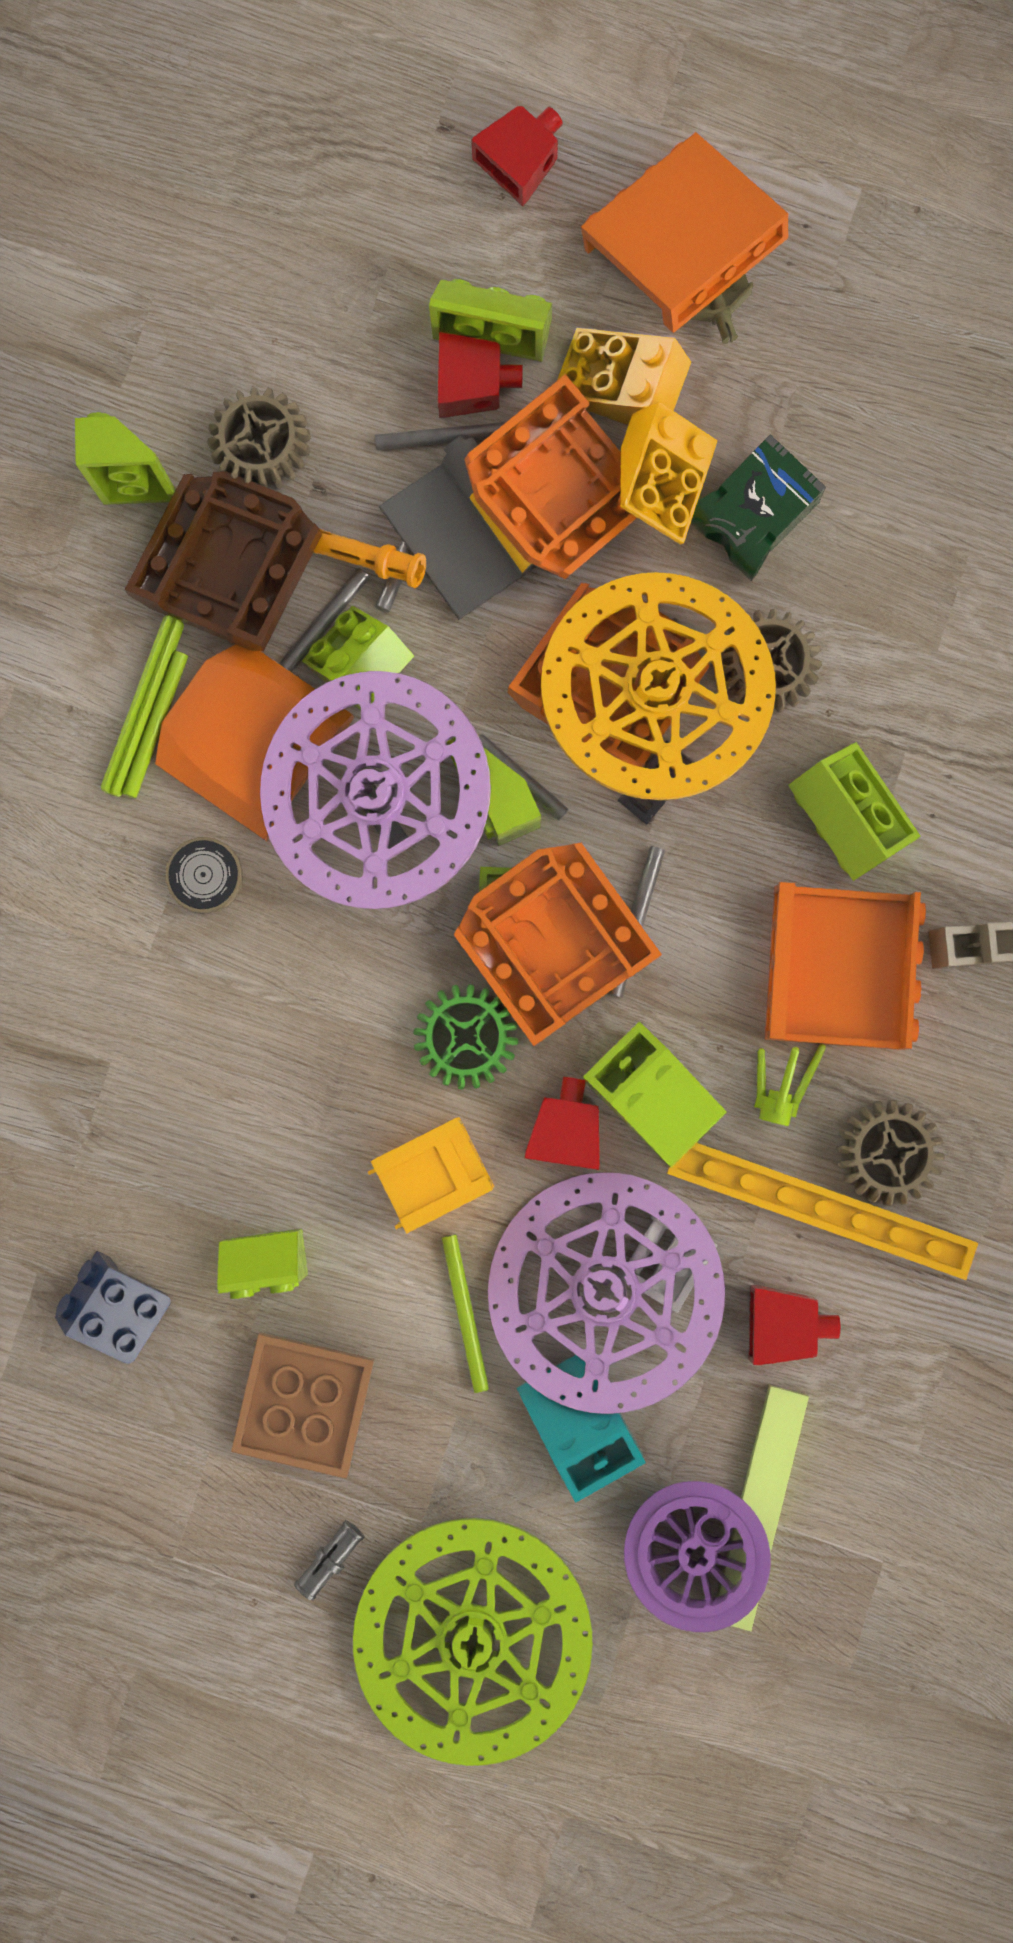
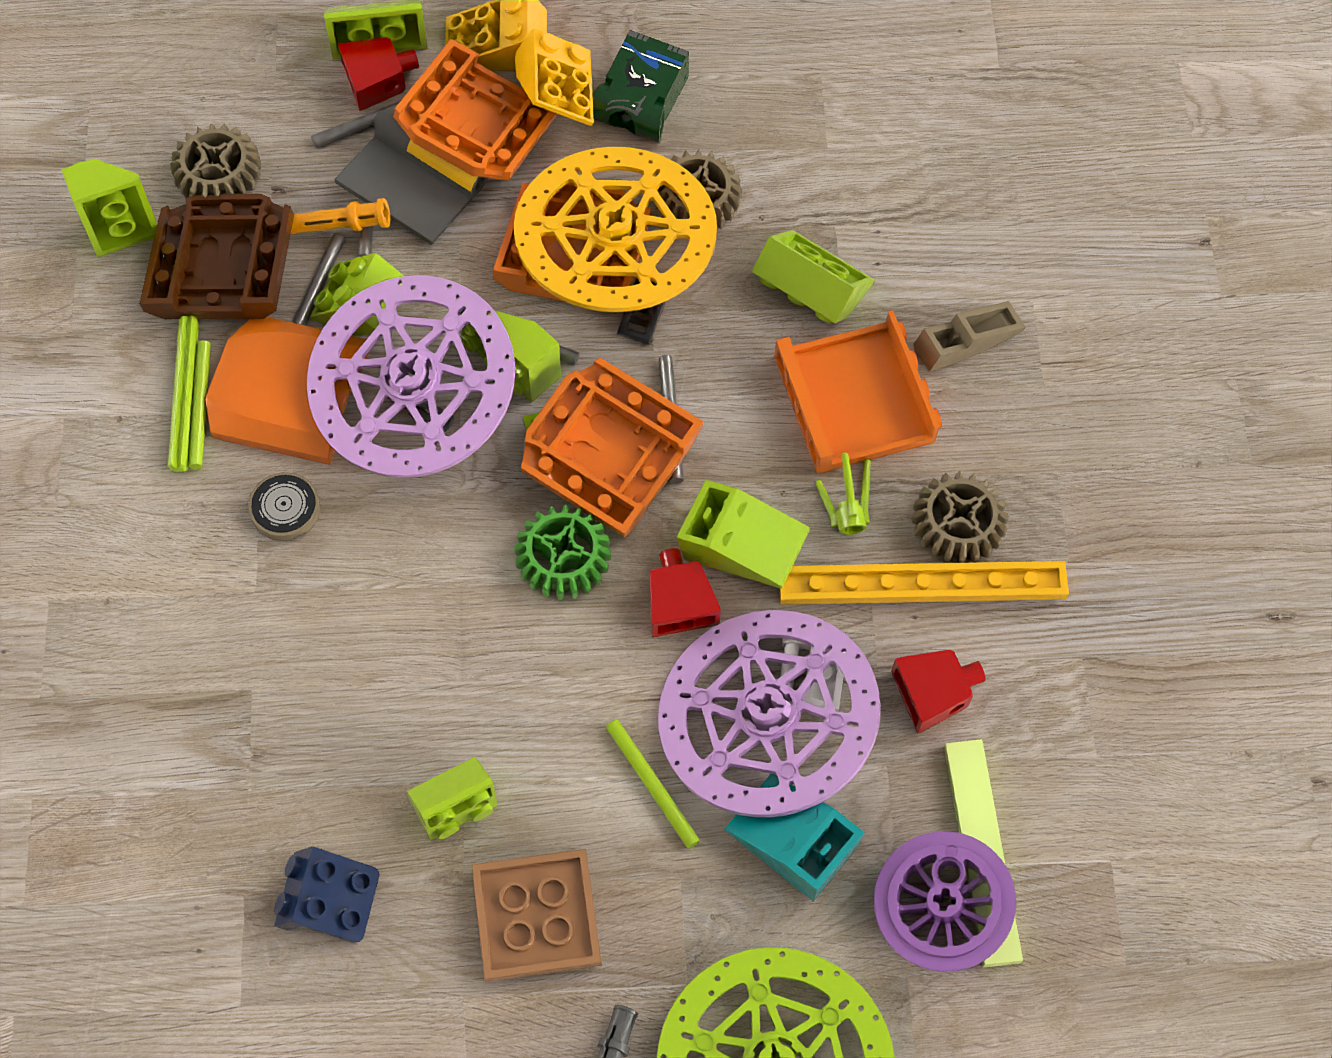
camera: 30 degrees left, 20 degrees down
yellow container [368,1117,494,1234] -> none

